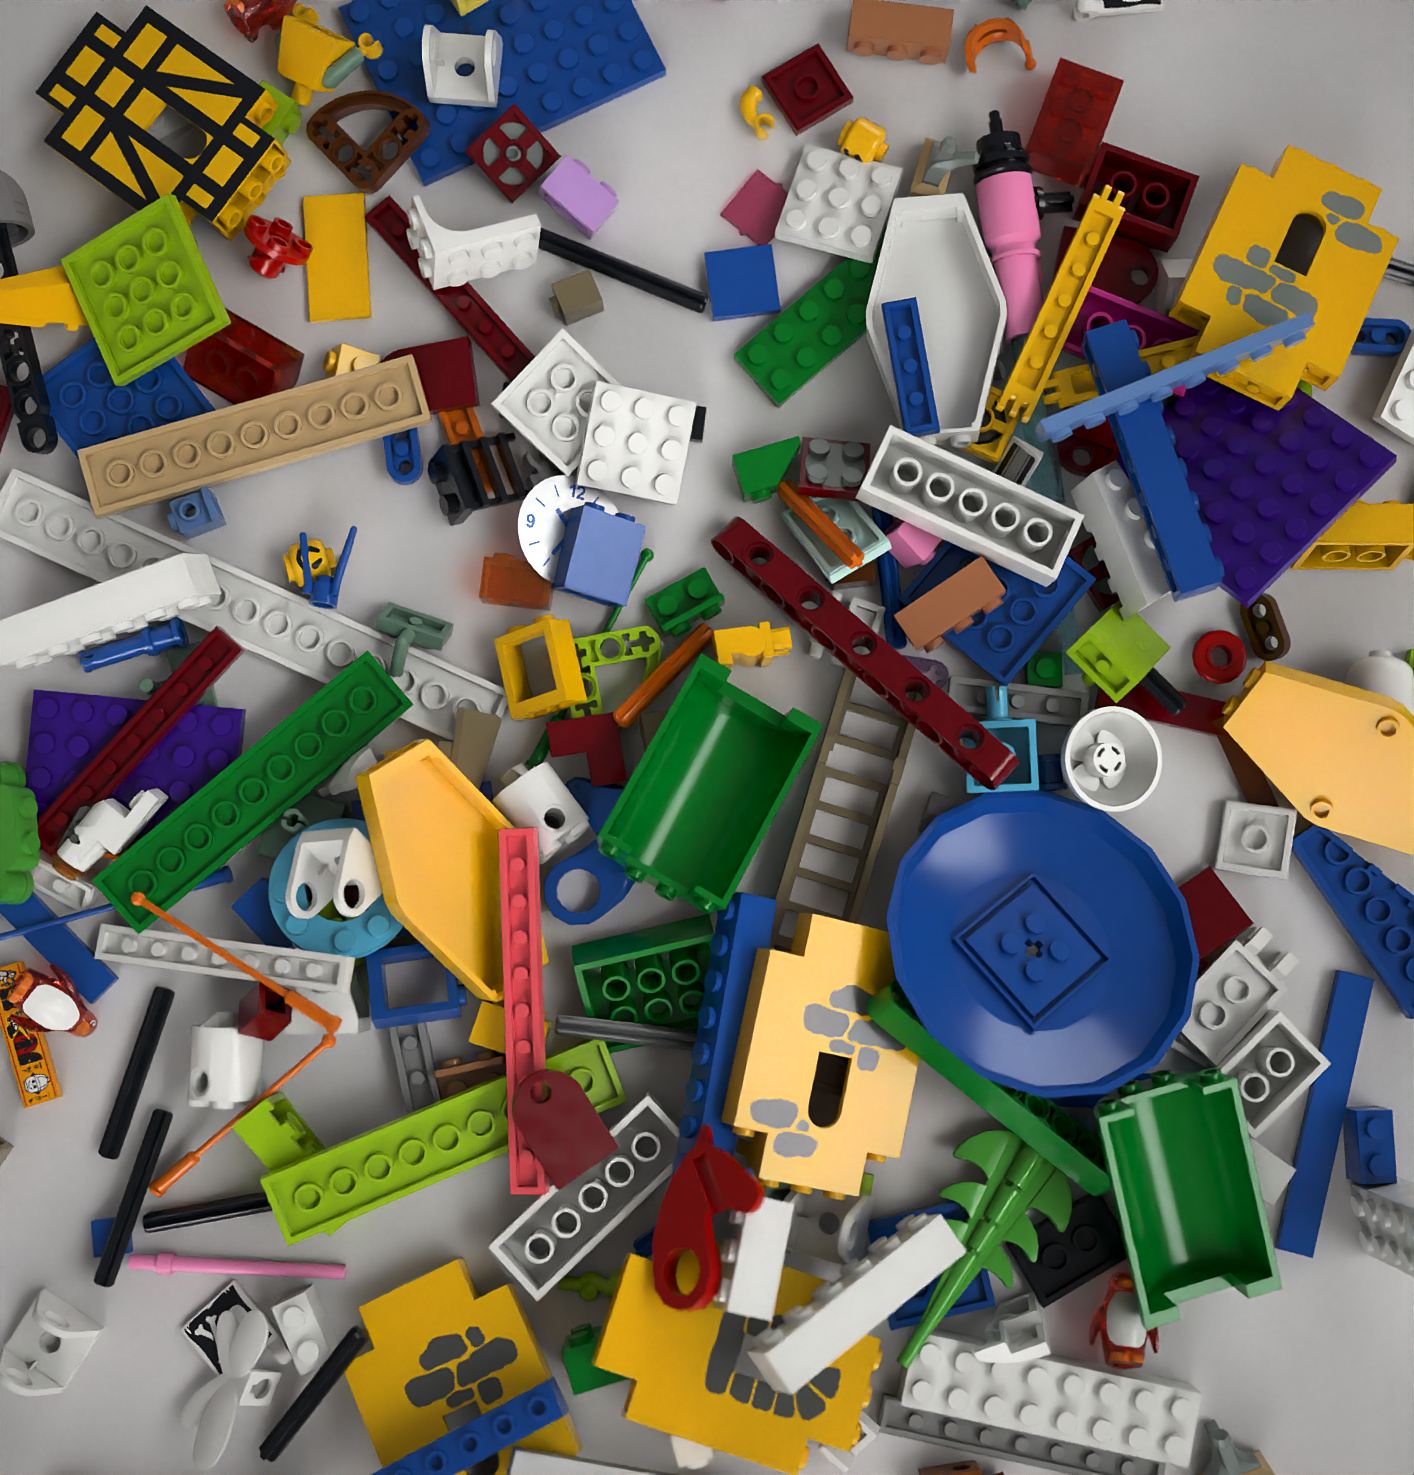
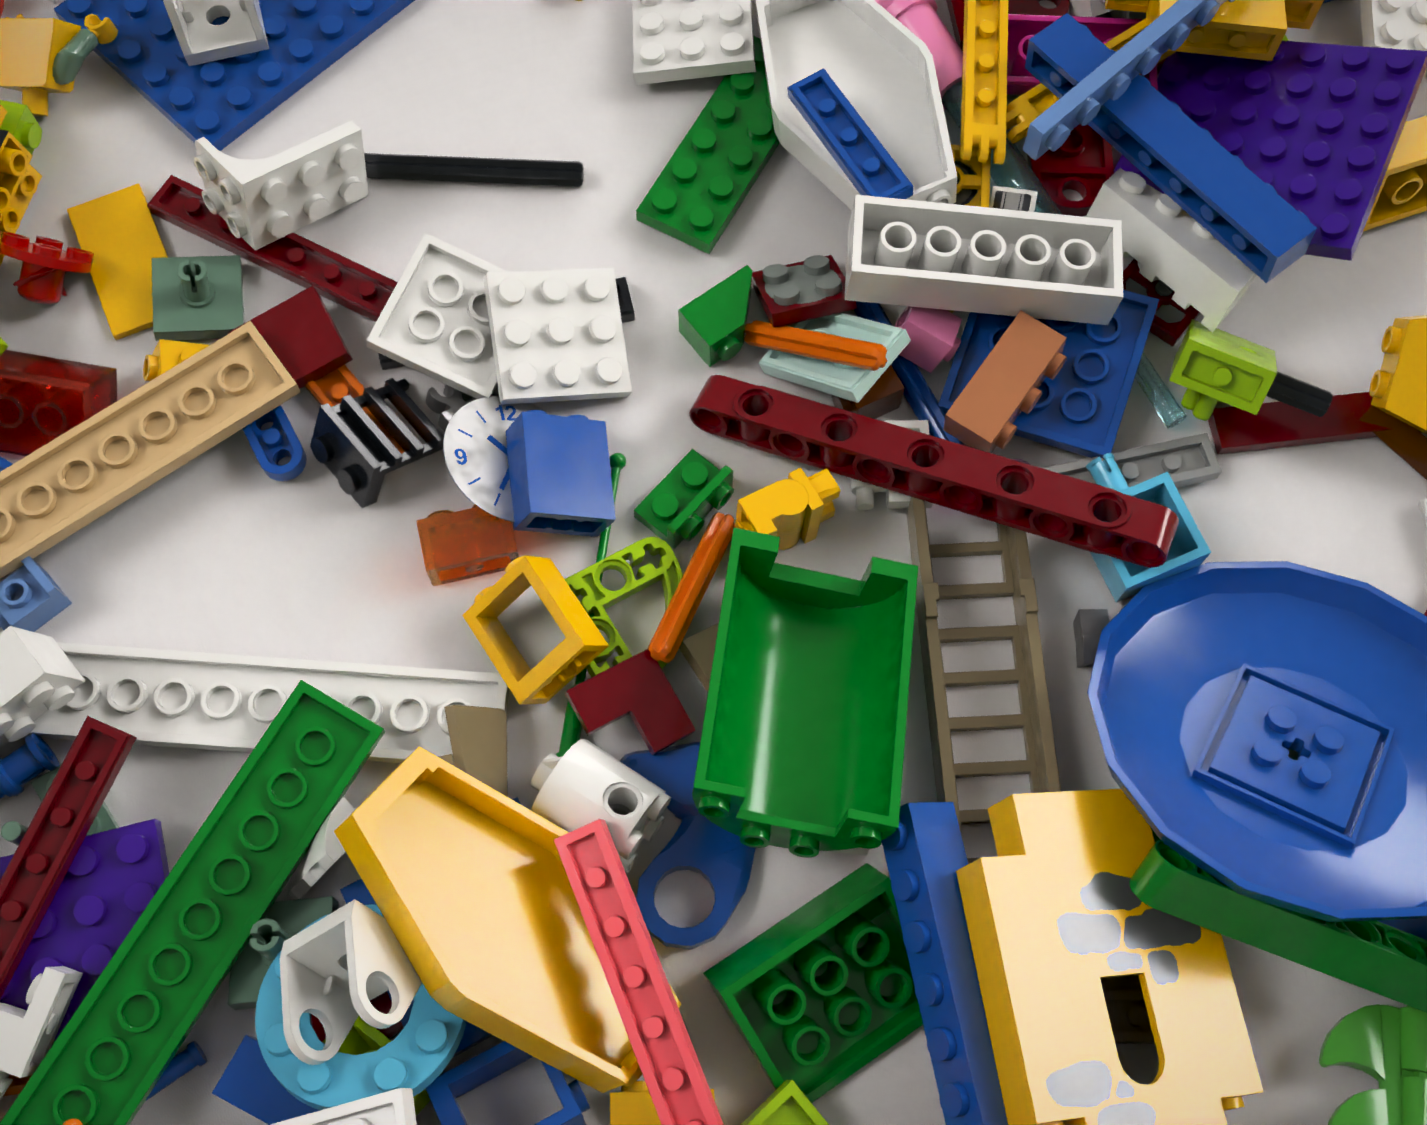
camera: 20 degrees left, 15 degrees down
yellow head [283,539,337,588] -> none
blue plant [299,526,357,609] -> none
reddish brown beam [306,90,431,194] -> none
sand green plate [375,602,454,677] -> none
dark red piece [465,103,561,204] -> none
lavender brick [538,155,619,240] -> none
dark tan brick [549,269,604,326] -> none
dark grey axle [554,1014,698,1051] -> none
blue tile [704,244,780,321] -> none
clear pink piece [721,169,788,245] -> none
green plate [1025,652,1063,688] -> none
dark blue bush [1037,754,1067,791] -> none
white piece [1060,706,1163,812] -> none
red piece [1192,630,1247,684] -> none
reddish brown plate [1240,593,1291,661] -> none
none -> sand green tile [151,255,245,341]

